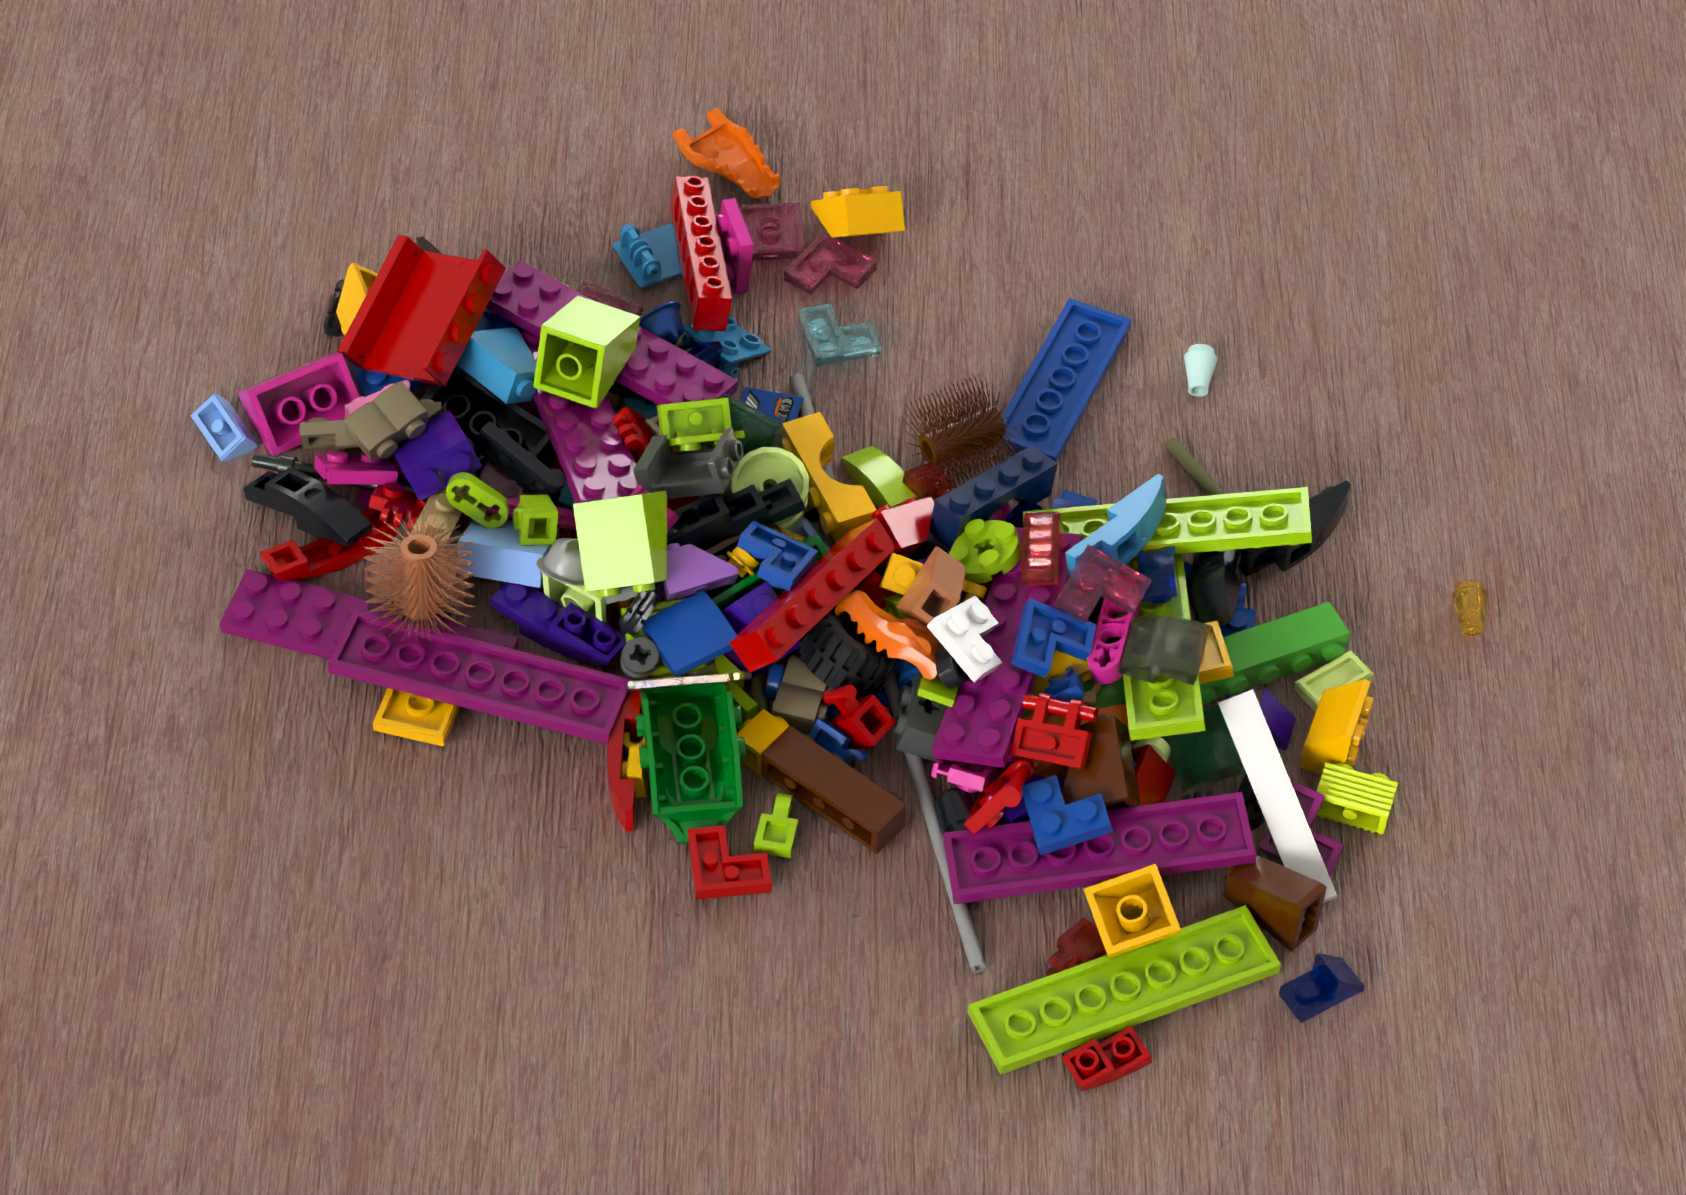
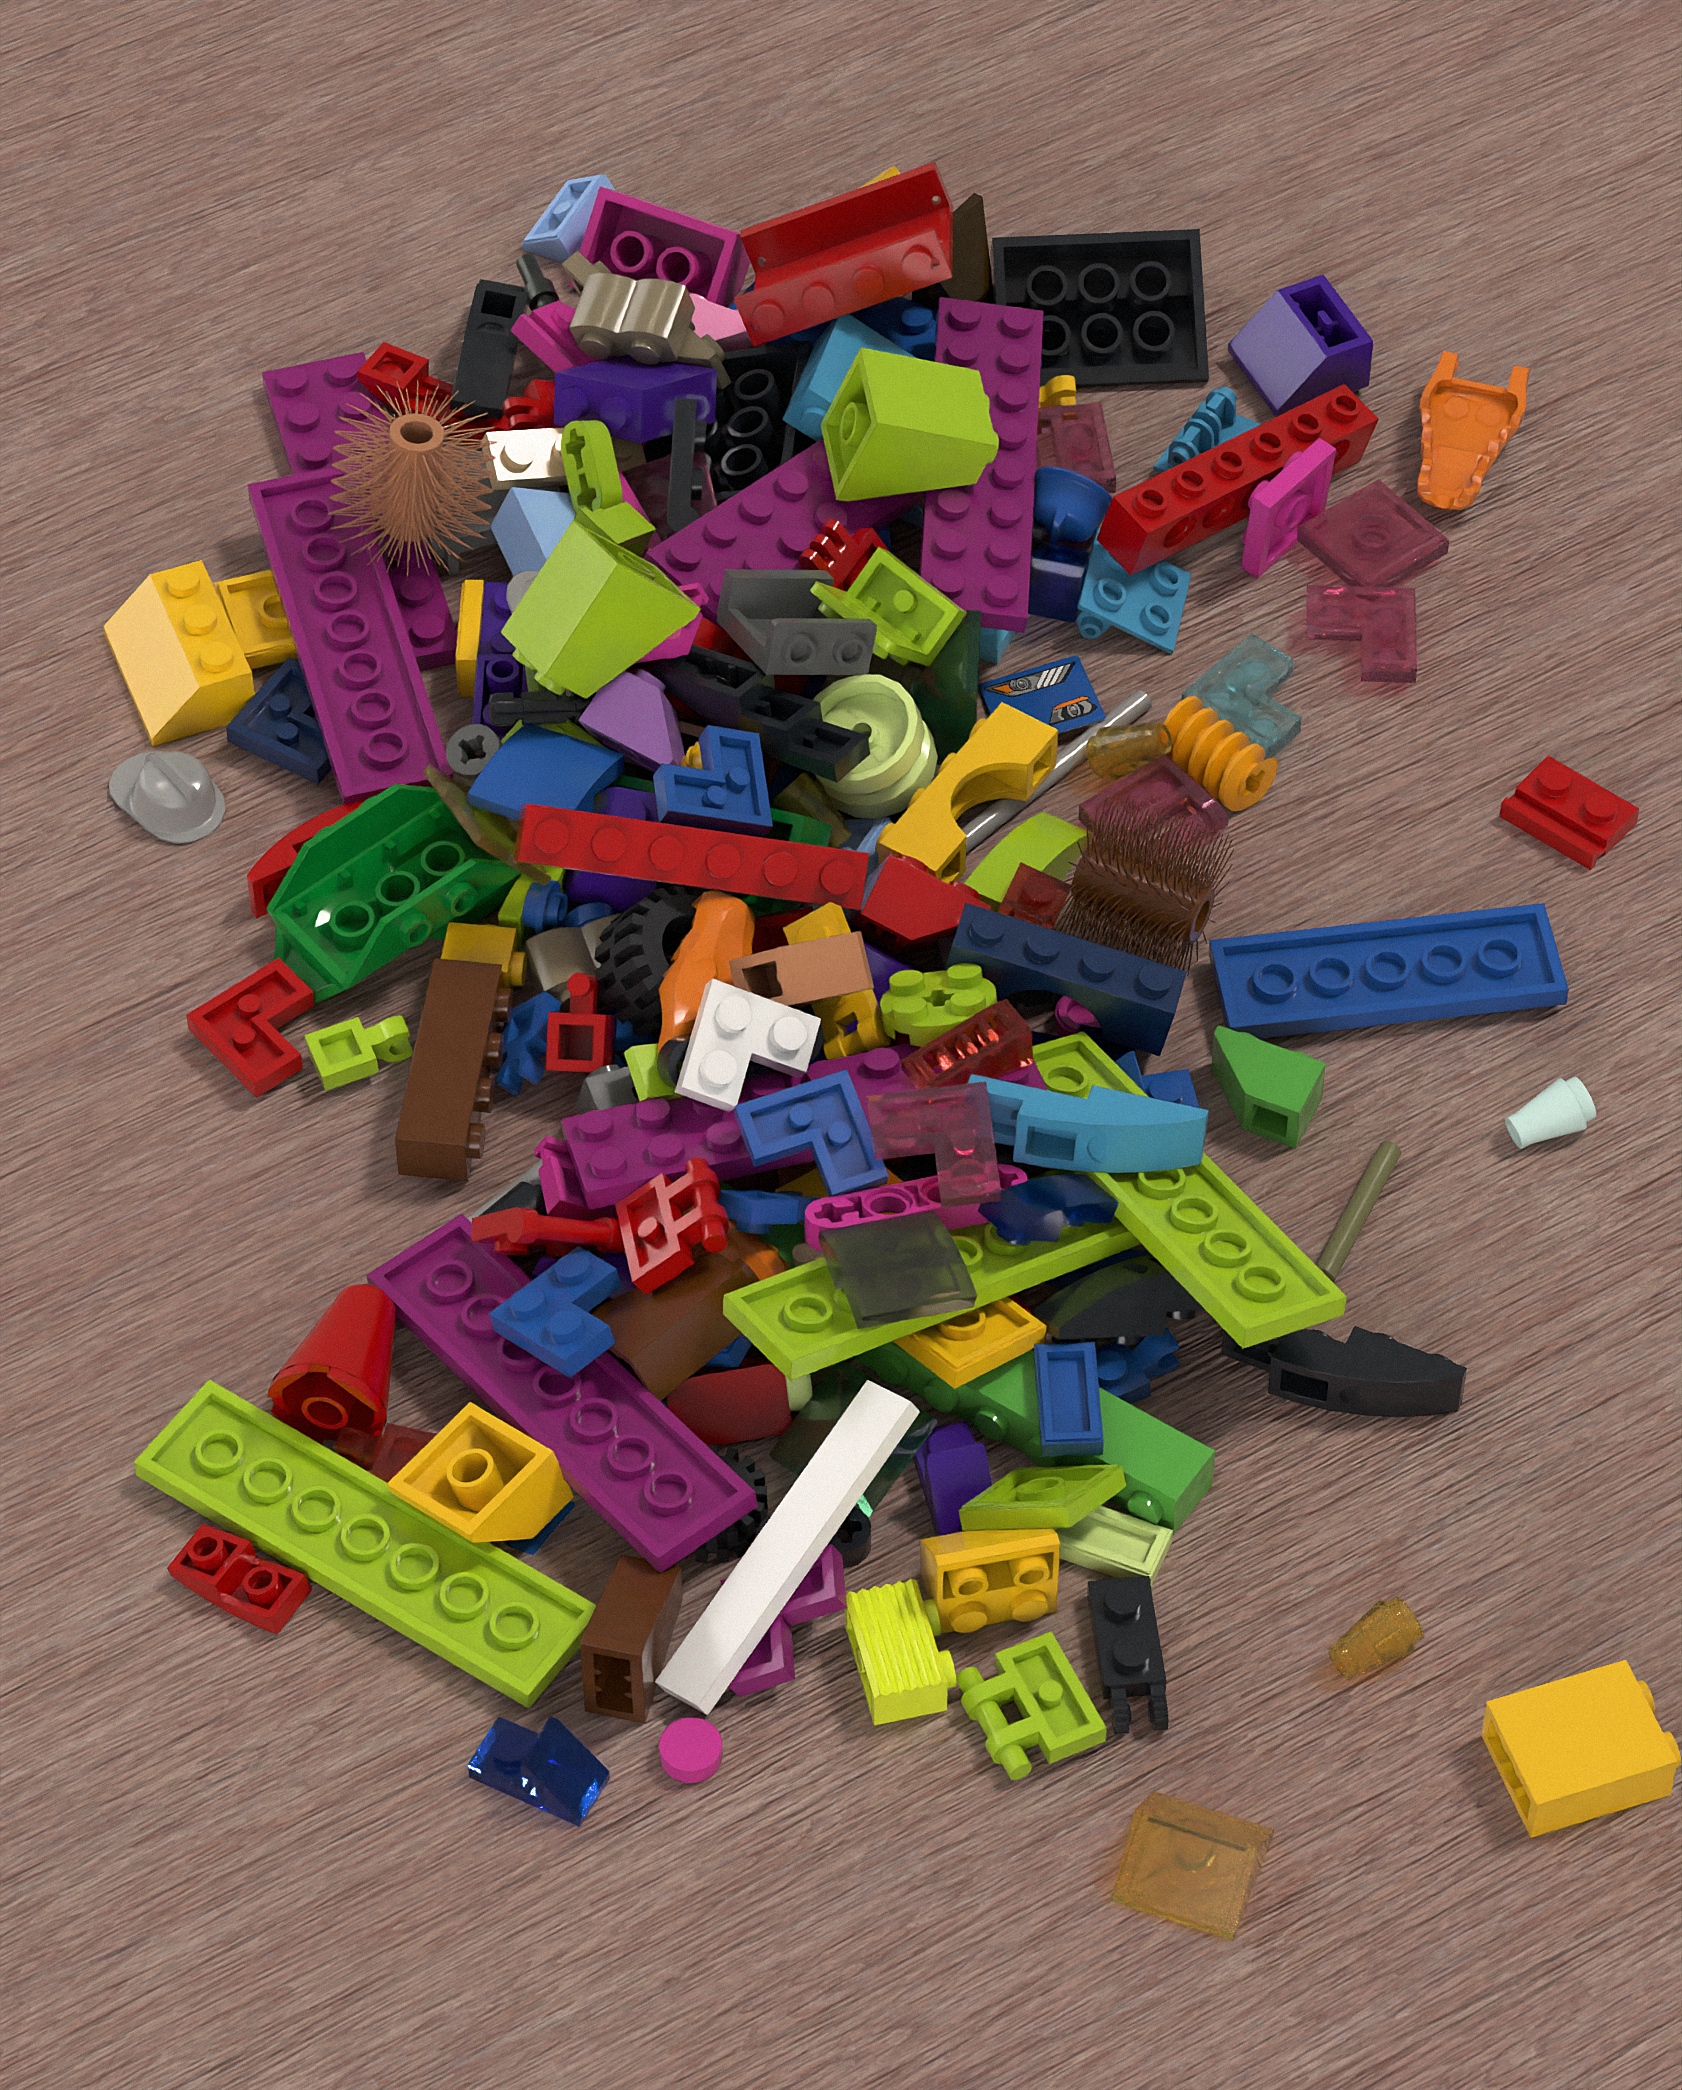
camera: 60 degrees right, 0 degrees up
yellow slope [811,186,905,238] -> none
none -> yellow slope [103,560,255,746]
none -> light grey piece [109,751,225,844]
none -> dark blue plate [226,657,332,785]
none -> red cone [268,1284,396,1453]
none -> yellow tile [456,580,484,697]
none -> blue plate [523,879,568,935]
none -> dark pink tile [659,1717,723,1783]
none -> lime plate [956,1631,1107,1780]
none -> lime tile [958,1464,1126,1531]
none -> black slope [990,229,1209,388]
none -> blue tile [1034,1342,1104,1457]
none -> clear pink plate [1078,753,1228,862]
none -> clear yellow cone [1086,722,1172,780]
none -> black hinge [1087,1576,1169,1734]
none -> clear yellow slope [1112,1791,1274,1941]
none -> light orange piece [1157,695,1278,811]
none -> bright green slope [1211,1025,1326,1149]
none -> dark purple slope [1228,274,1373,417]
none -> yellow brick [1481,1660,1681,1838]
none -> red plate [1499,756,1639,870]

